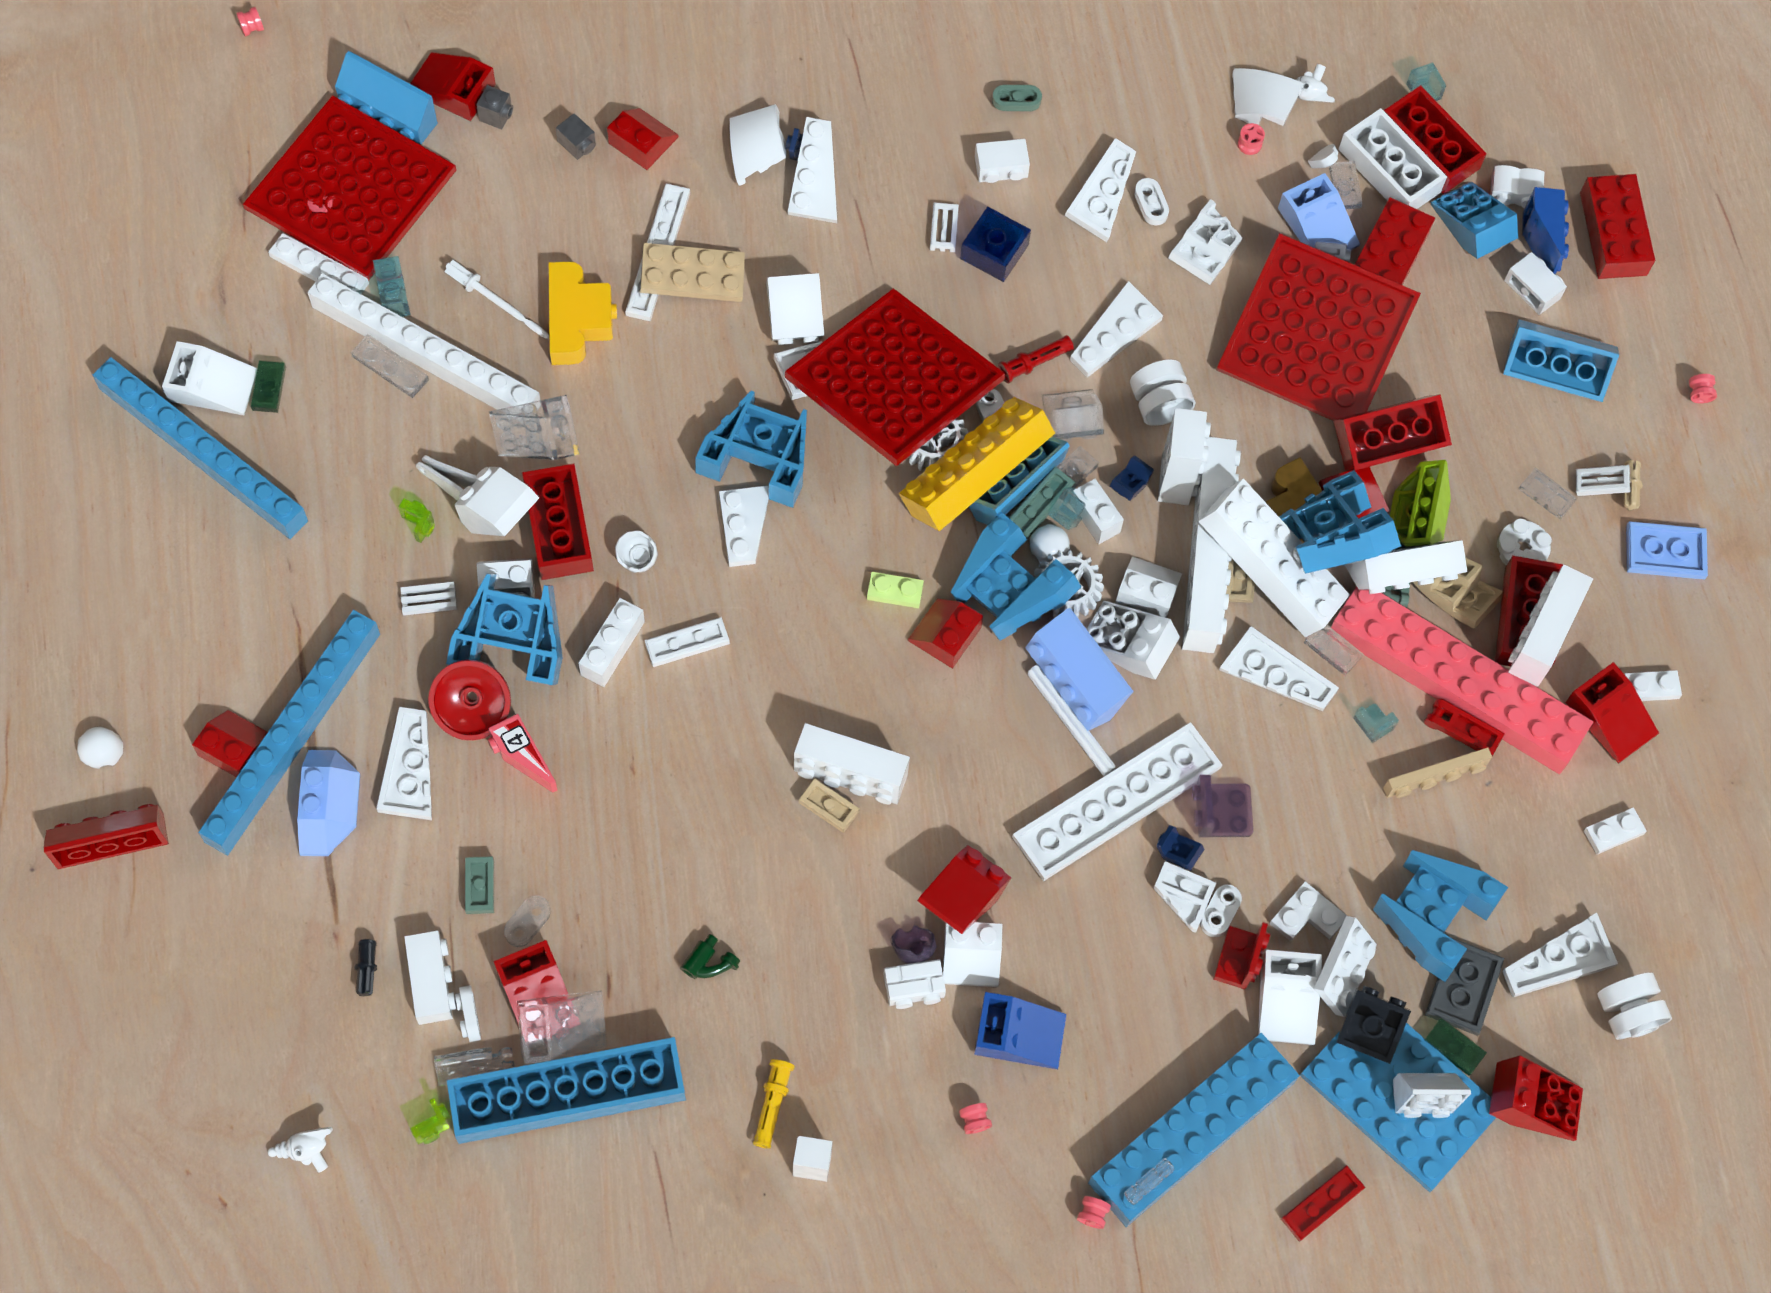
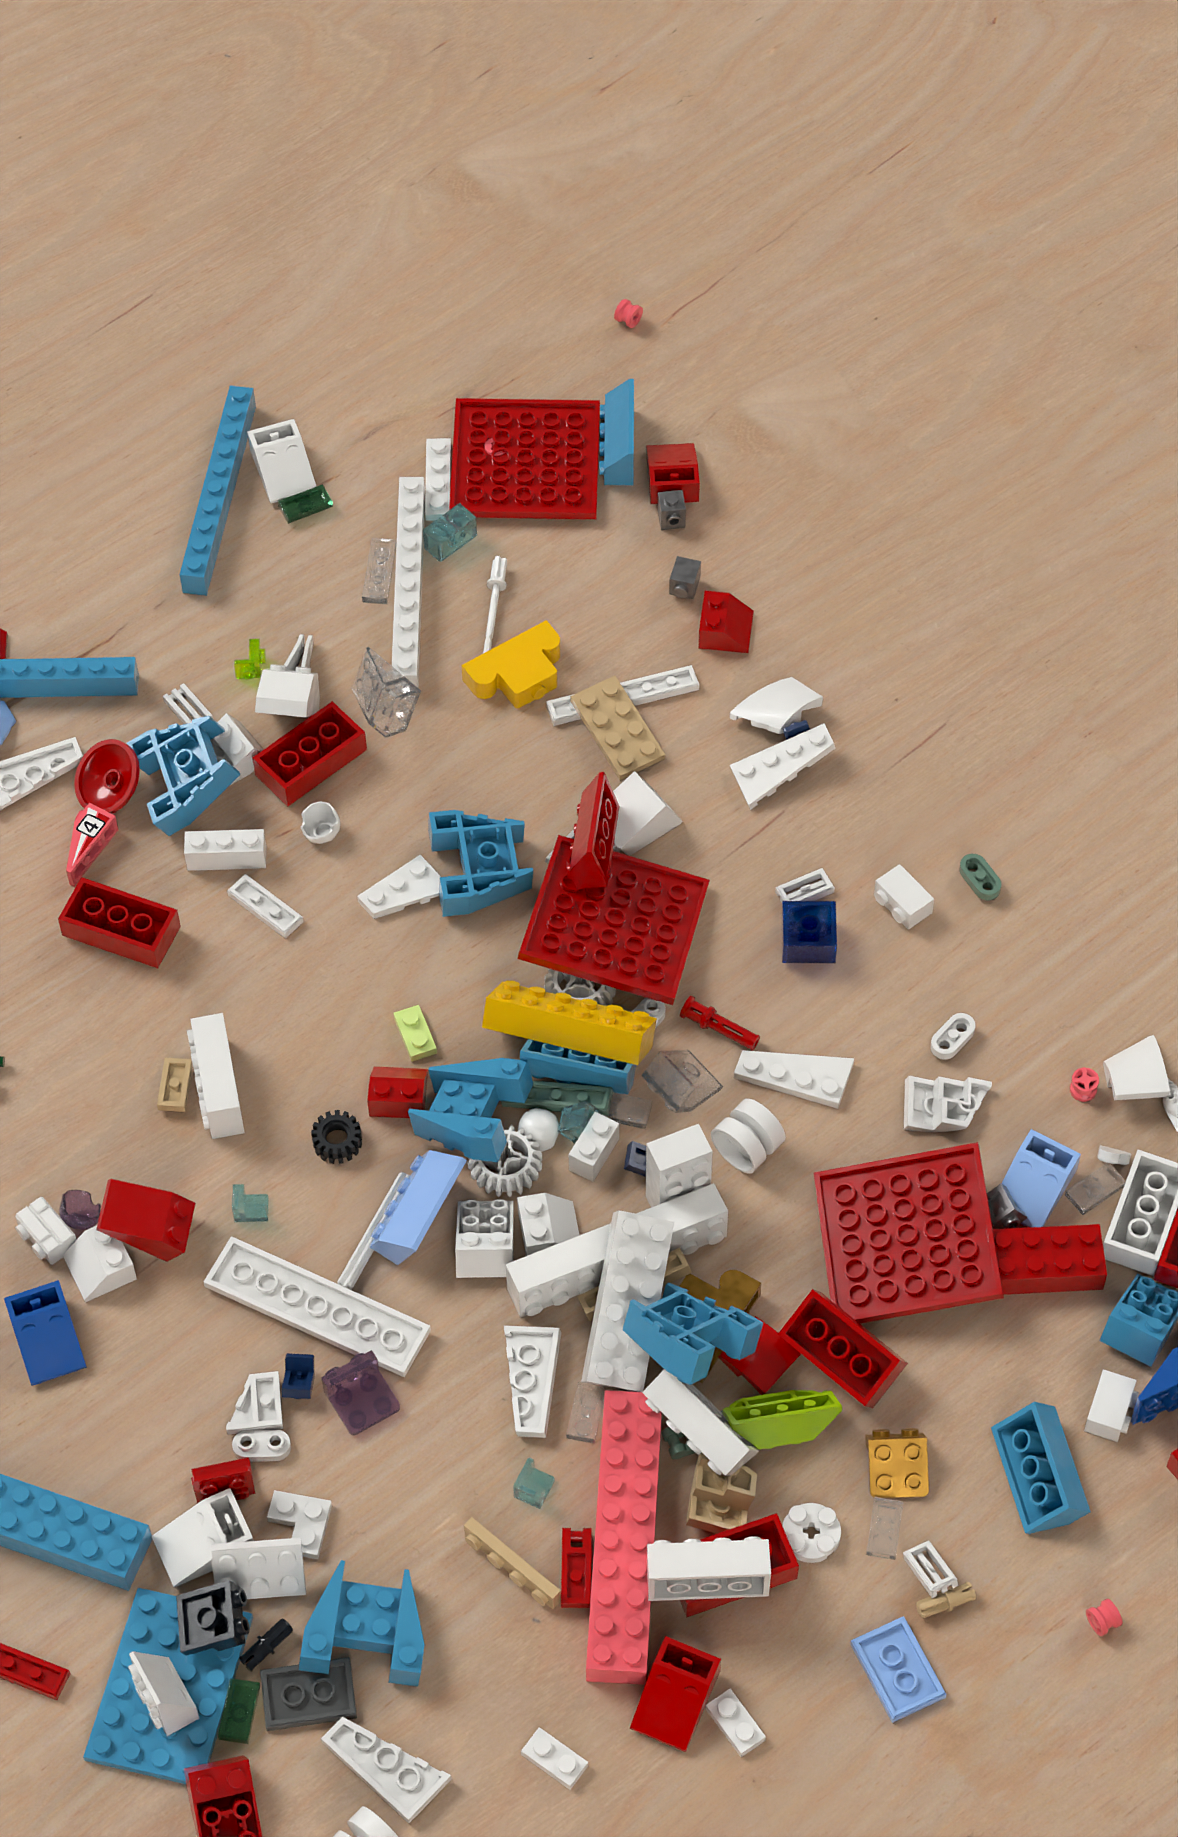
camera: 65 degrees right, 10 degrees down
white wing [1064,138,1136,242] -> none
none -> red brick [58,877,181,968]
none -> clear light blue panel [232,1184,269,1222]
none -> black axle [239,1618,293,1672]
none -> black tyre [311,1110,362,1164]
none -> red slope [567,772,620,890]
none -> pearl gold bracket [865,1428,929,1498]

